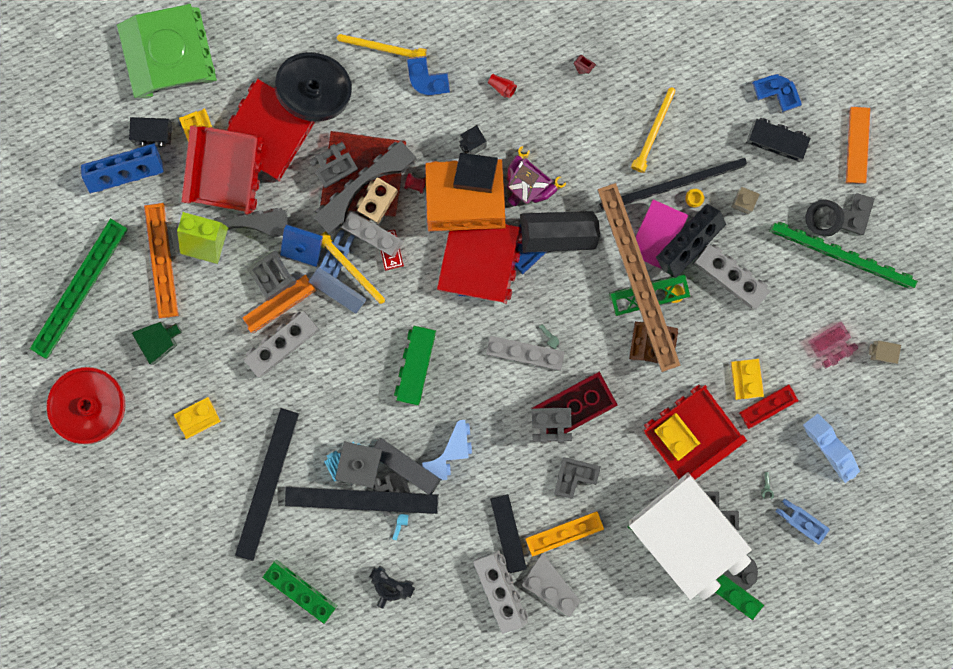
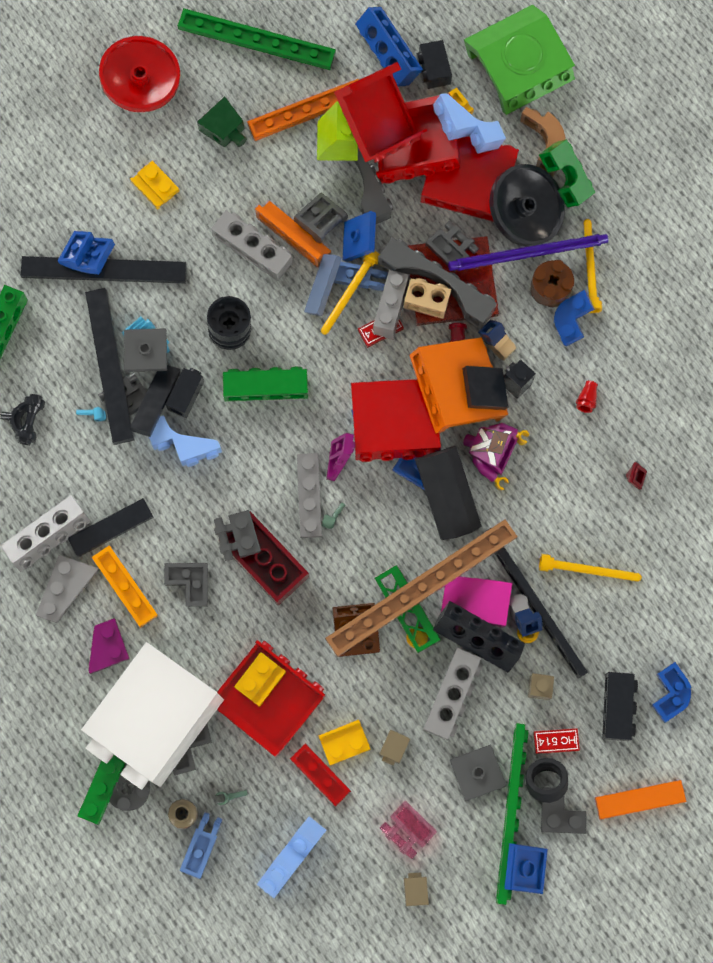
camera: 75 degrees right, 10 degrees down
none -> blue slope [58,231,115,275]
none -> magenta wing [88,618,130,674]
none -> black brick [166,368,204,419]
none -> dark tan head [168,799,198,829]
none -> black wheel [207,296,251,350]
none -> magenta wing [326,433,355,481]
none -> red panel [334,62,428,163]
none -> dark tan brick [379,730,410,766]
none -> light blue arch [433,93,506,153]
none -> dark purple piece [448,234,608,271]
none -> dark grey plate [450,744,506,802]
none -> leg [478,319,516,361]
none -> blue plate [504,843,548,894]
none -> dark blue leg [509,594,543,637]
none -> medium nougat arch [520,107,566,177]
none -> reddish brown brick [530,260,574,308]
none -> red tile [533,728,580,754]
none -> green arch [539,139,596,208]

